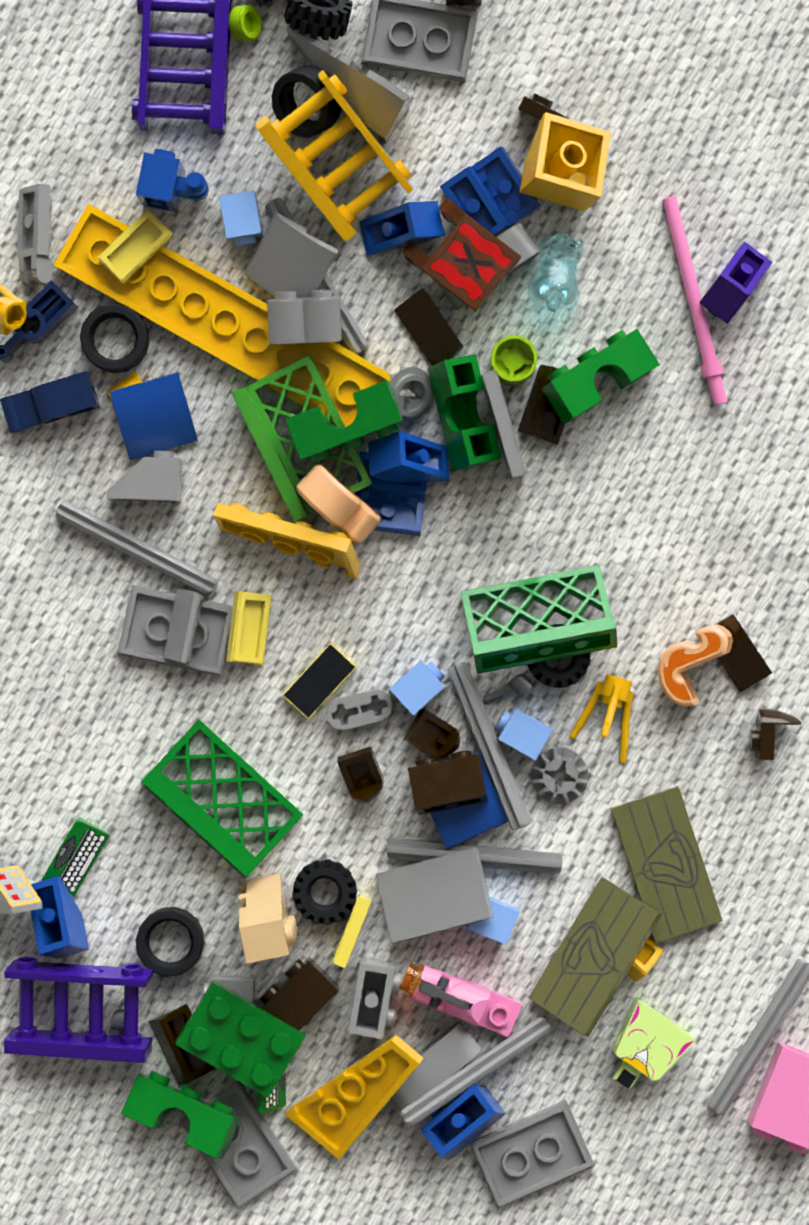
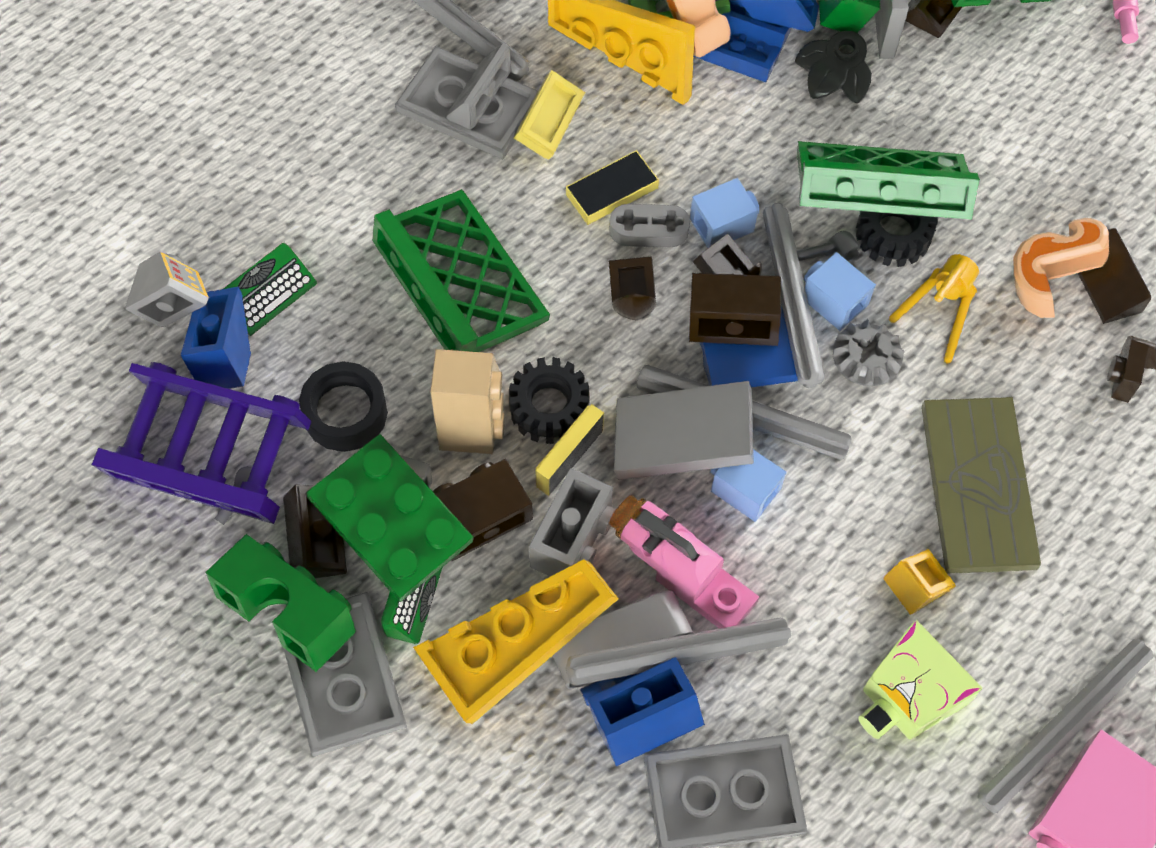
camera: 15 degrees right, 25 degrees down
olive tile [528,877,662,1037] -> none
none -> pearl dark grey plate [795,31,872,103]

